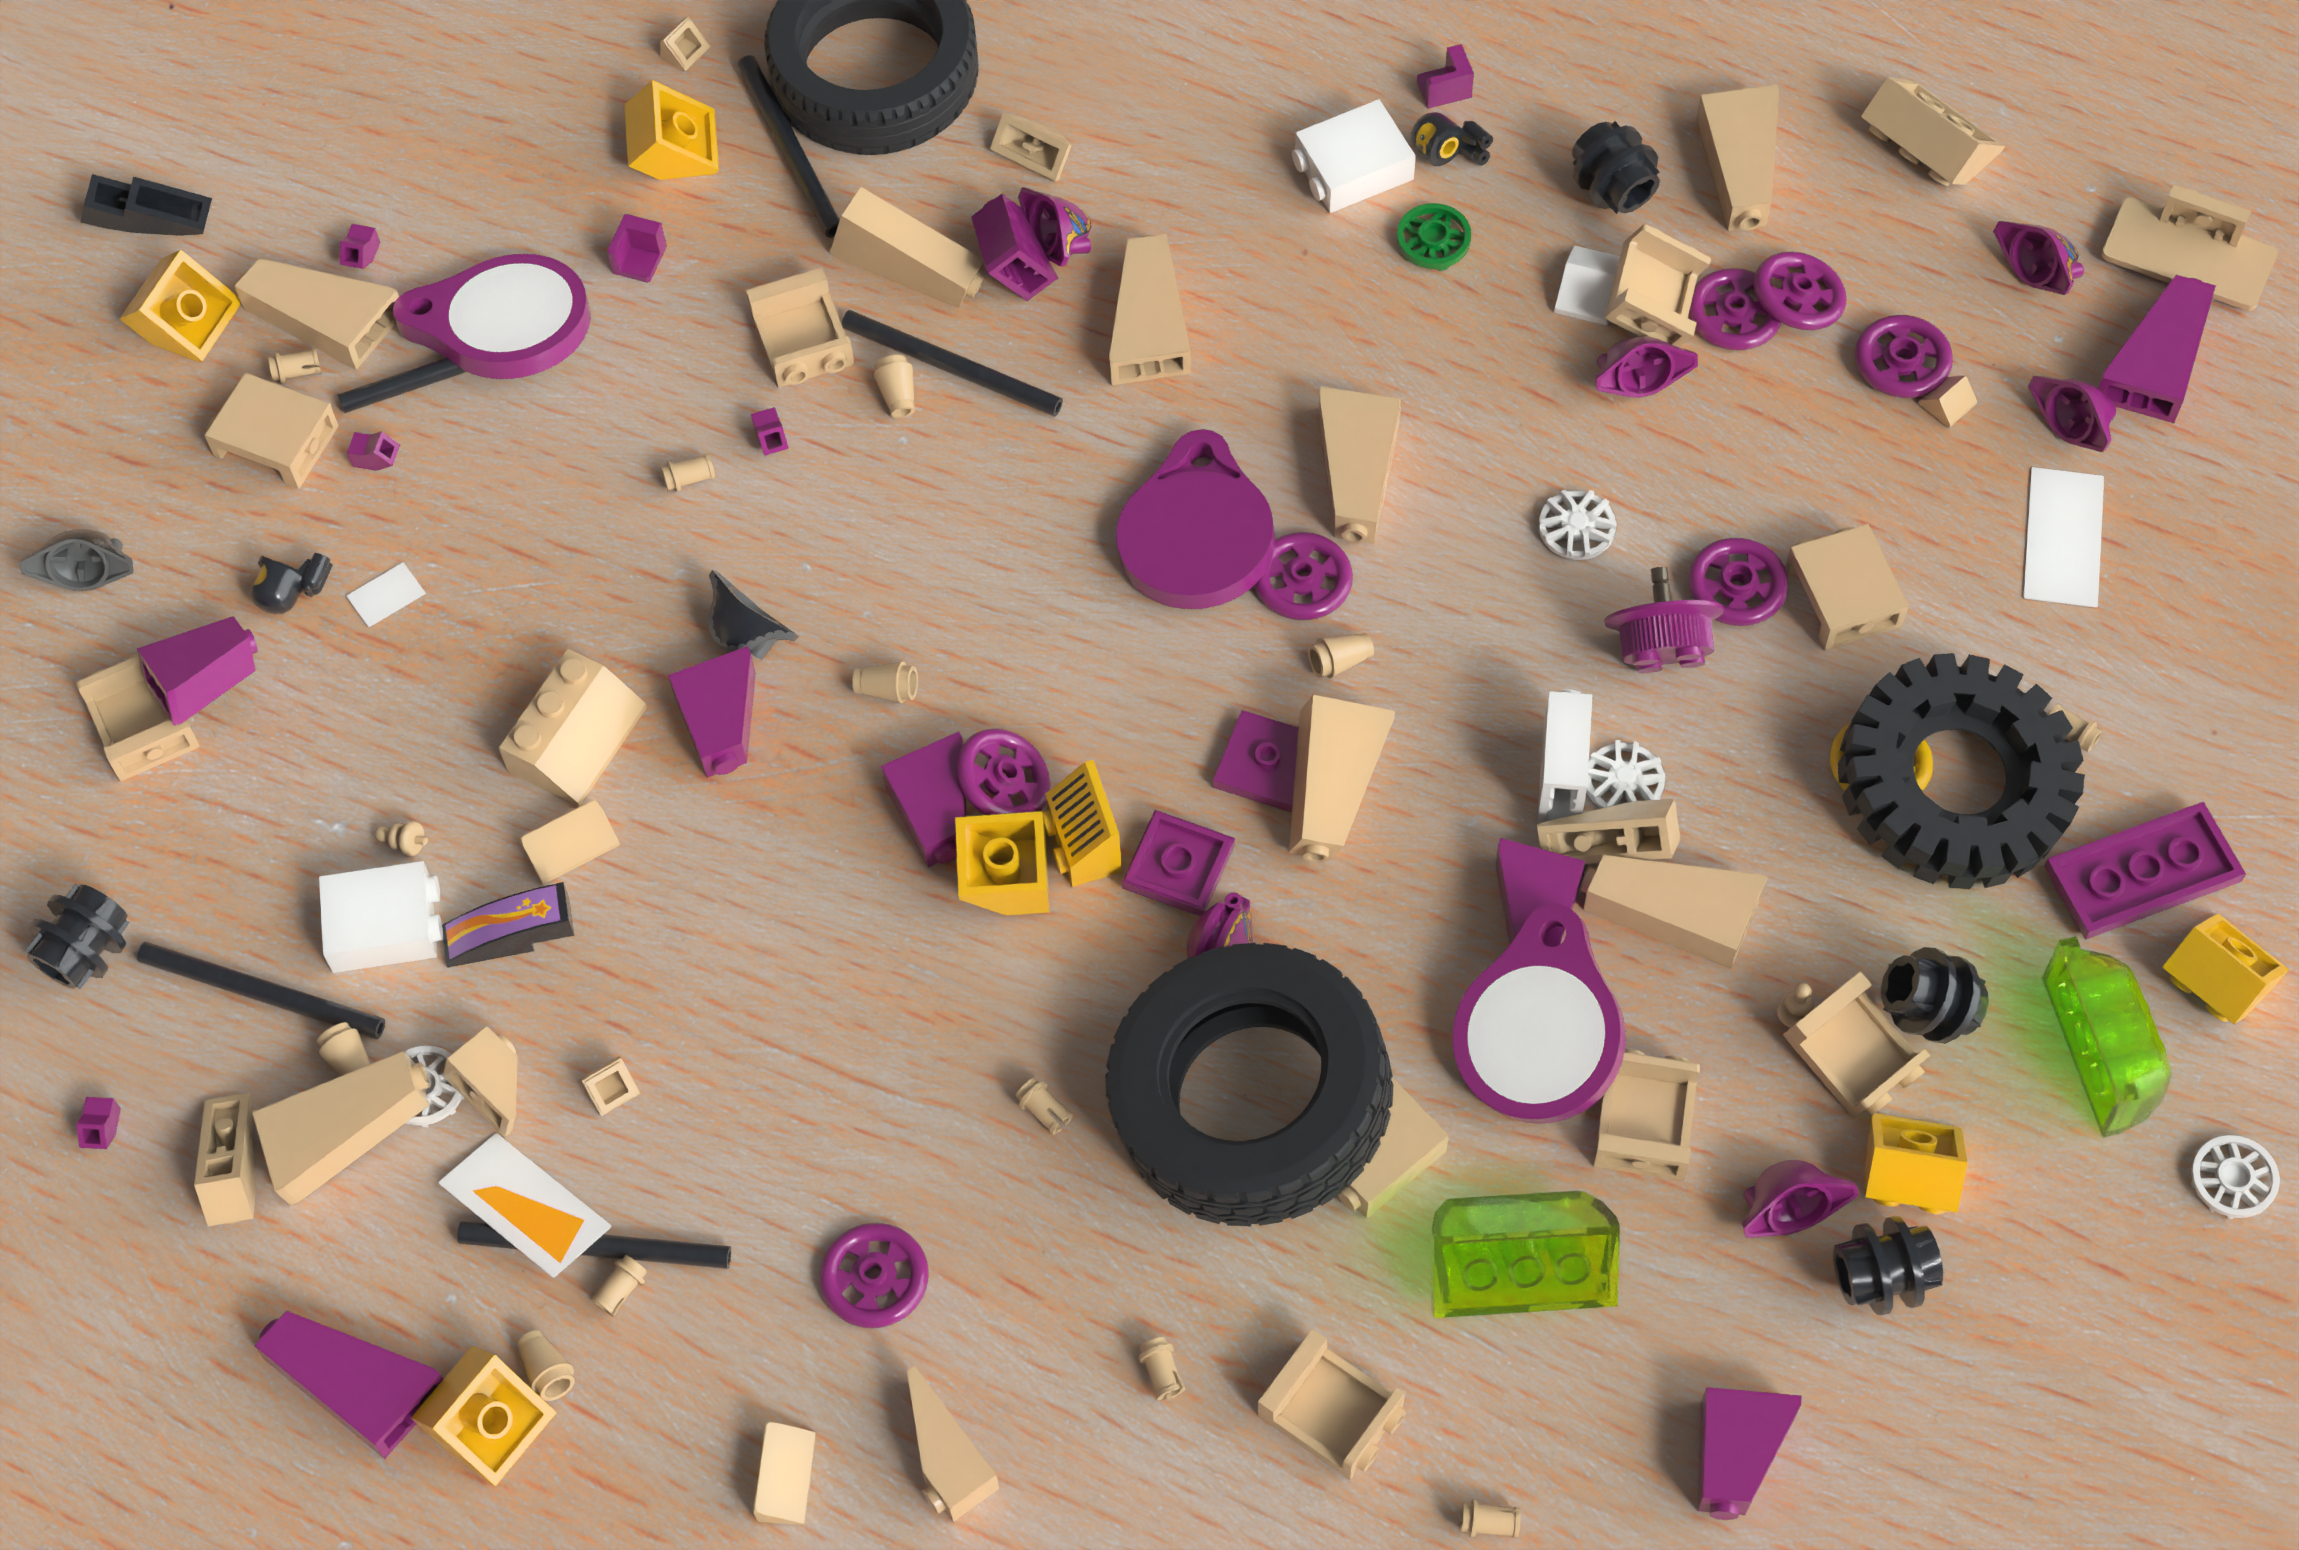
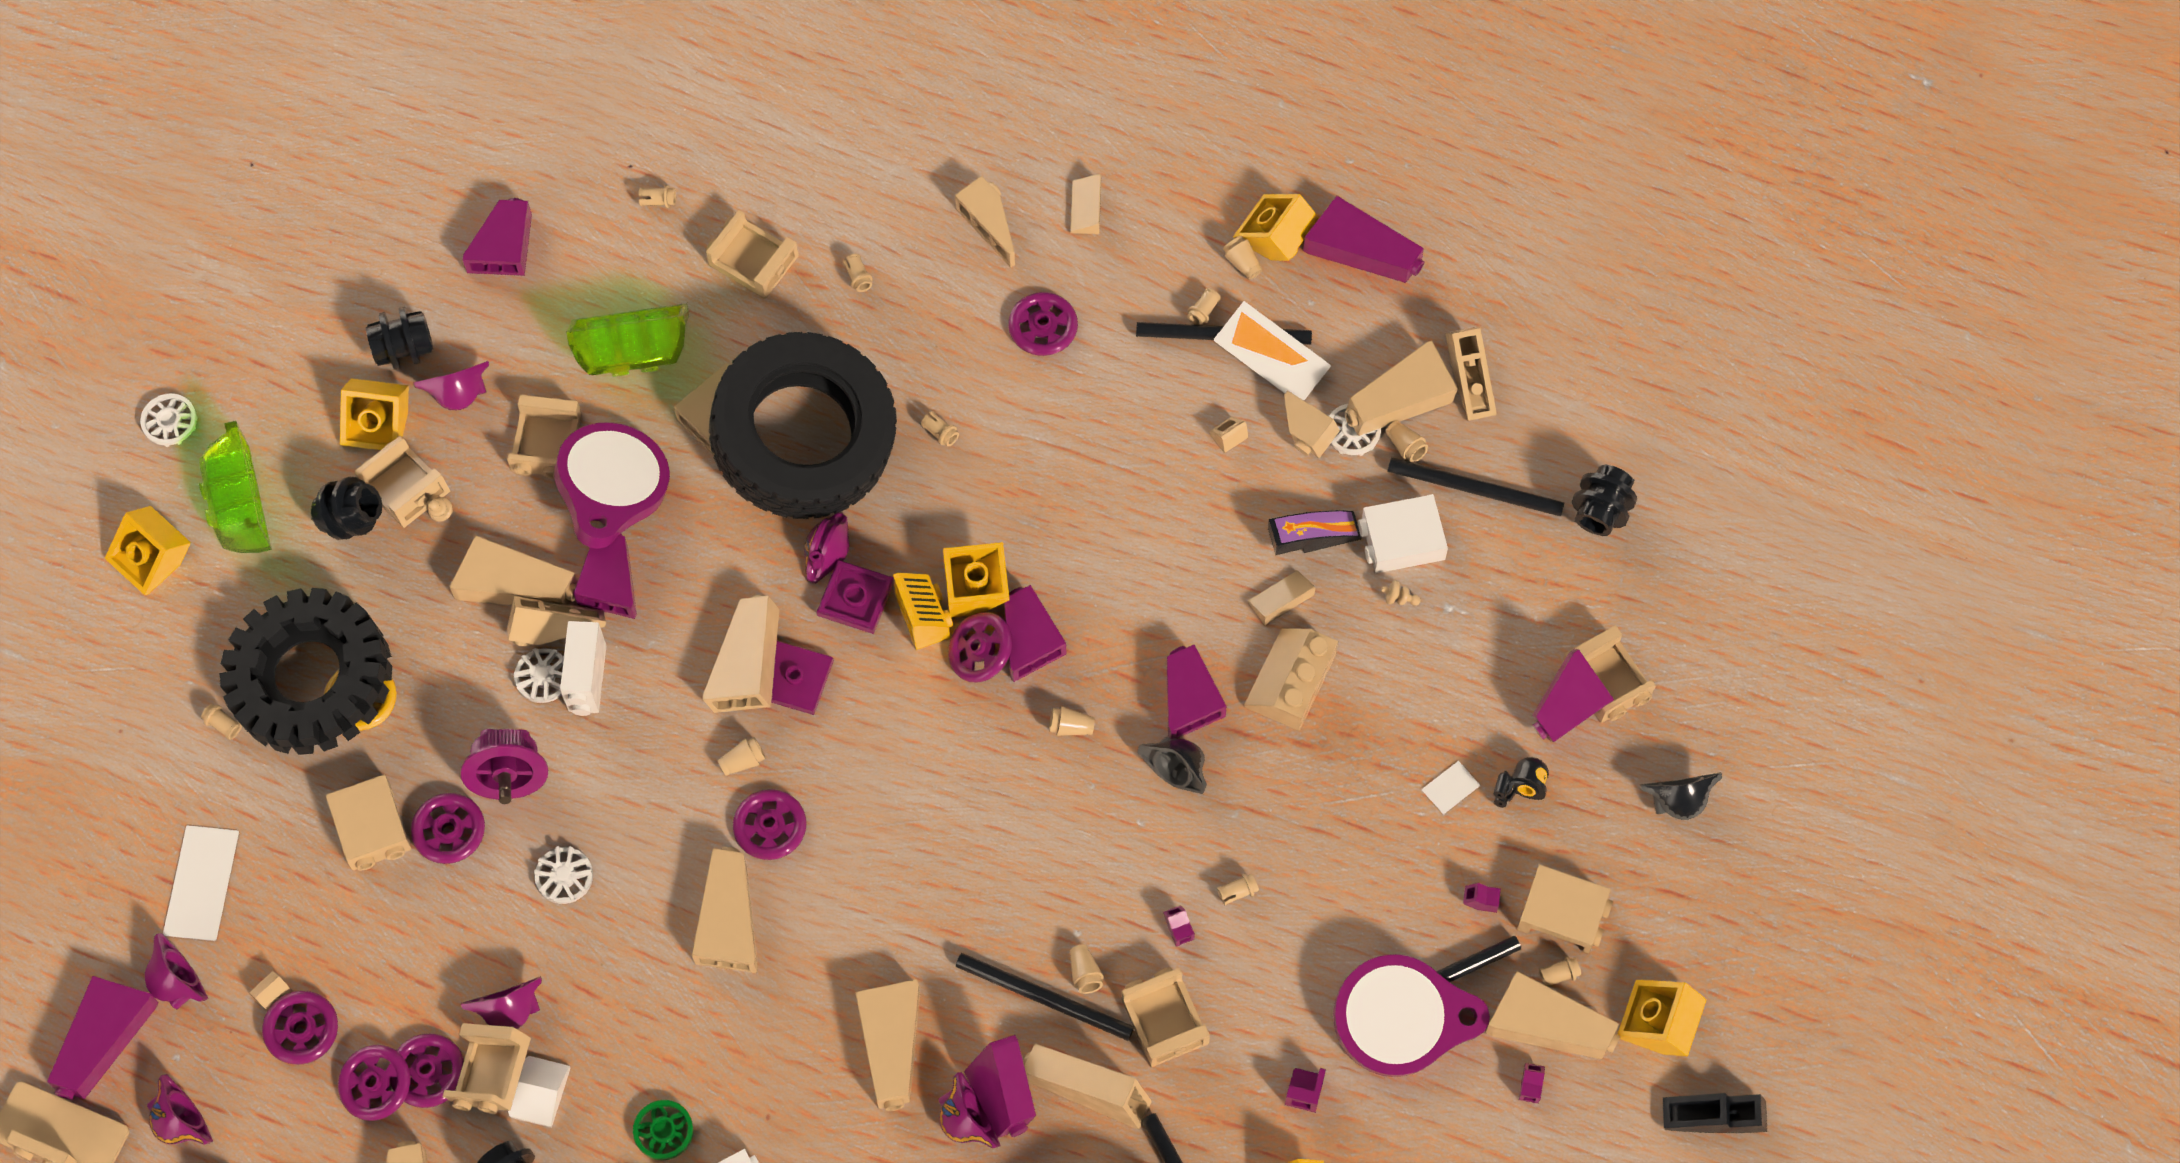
camera: 175 degrees right, 5 degrees up
magenta piece [76,1097,121,1149] -> none
magenta piece [1116,429,1275,609] -> none
magenta plate [2044,801,2246,940] -> none

